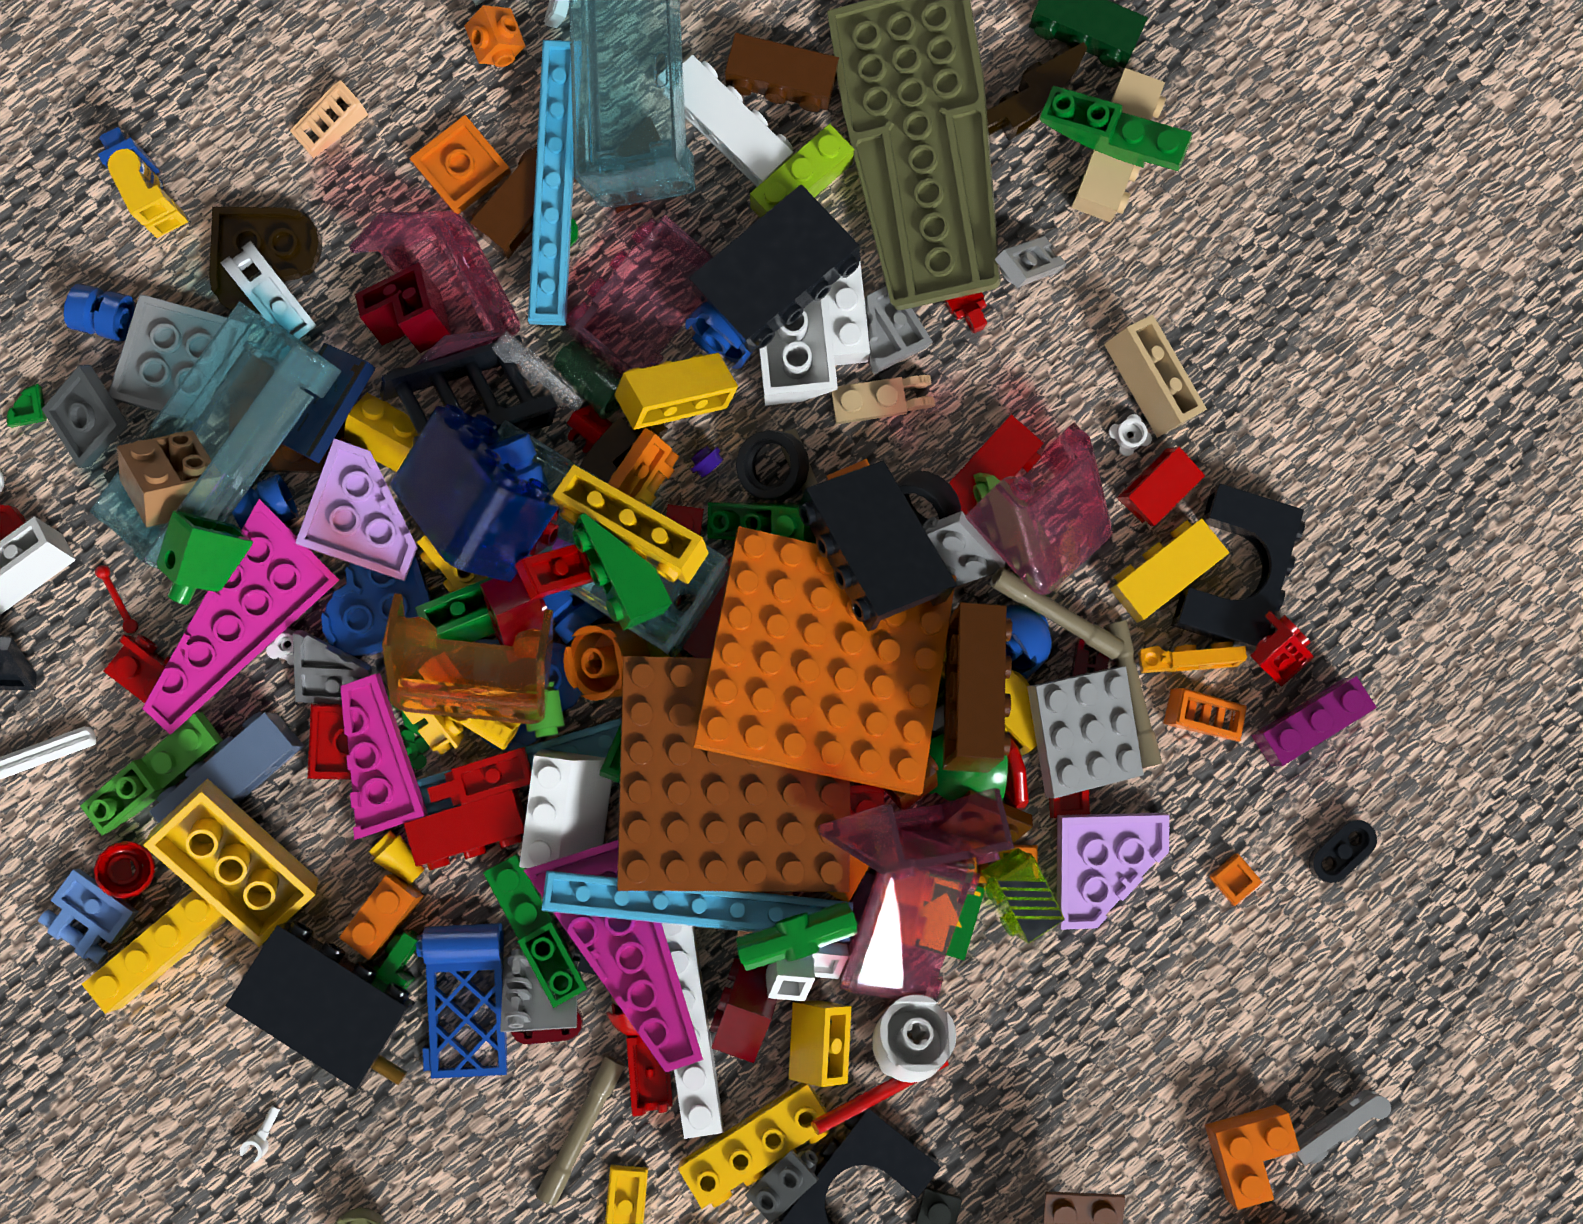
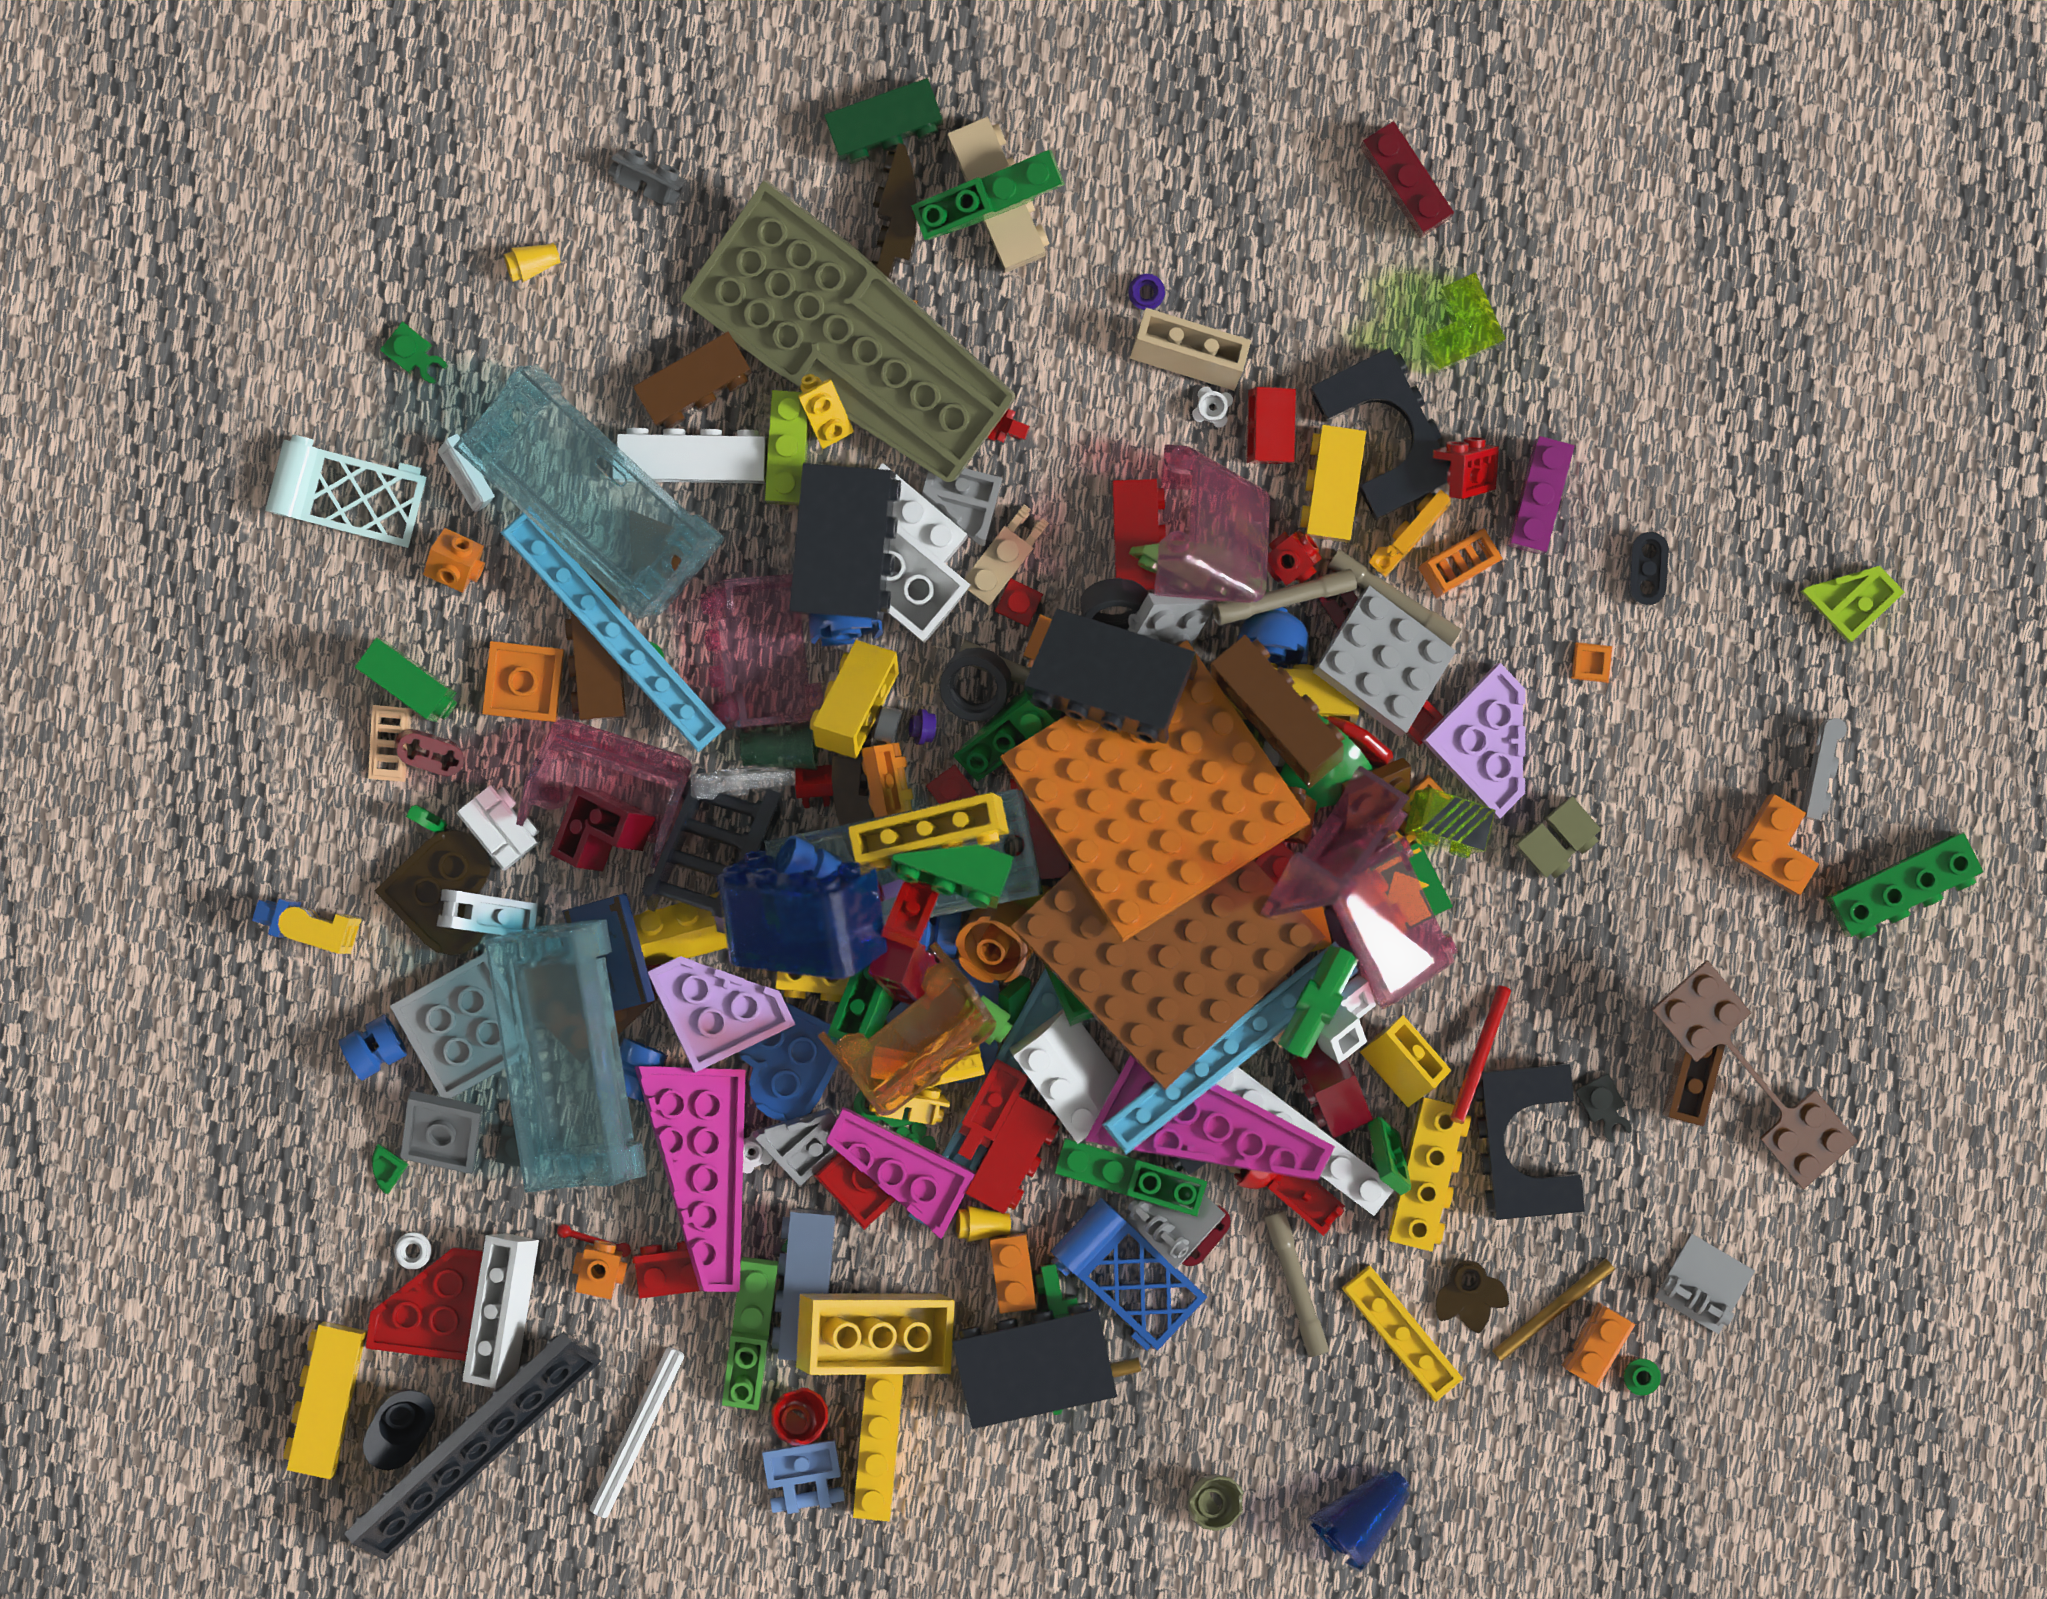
camera: 40 degrees left, 5 degrees up
medium nougat slope [117,430,221,528] -> none
green torso [157,510,253,605] -> none
white hand [240,1105,280,1162] -> none
dark grey hinge [745,1150,819,1224] -> none
white brick [872,995,956,1083] -> none
light grey plate [995,236,1067,288] -> none
none -> green brick [355,637,457,722]
none -> dark red beam [395,729,464,776]
none -> green tile [406,805,448,834]
none -> white brick [457,785,540,870]
none -> orange brick [572,1240,628,1300]
none -> yellow hinge [798,374,854,450]
none -> dark grey beam [874,705,903,744]
none -> red plate [995,578,1044,627]
none -> green tile [998,975,1031,1025]
none -> dark purple plate [1128,274,1165,311]
none -> red brick [1263,530,1323,586]
none -> dark red brick [1360,120,1454,238]
none -> green plate [1368,1117,1411,1195]
none -> clear neon green brick [1420,272,1506,374]
none -> olive piece [1514,796,1602,879]
none -> lime wing [1801,566,1905,643]

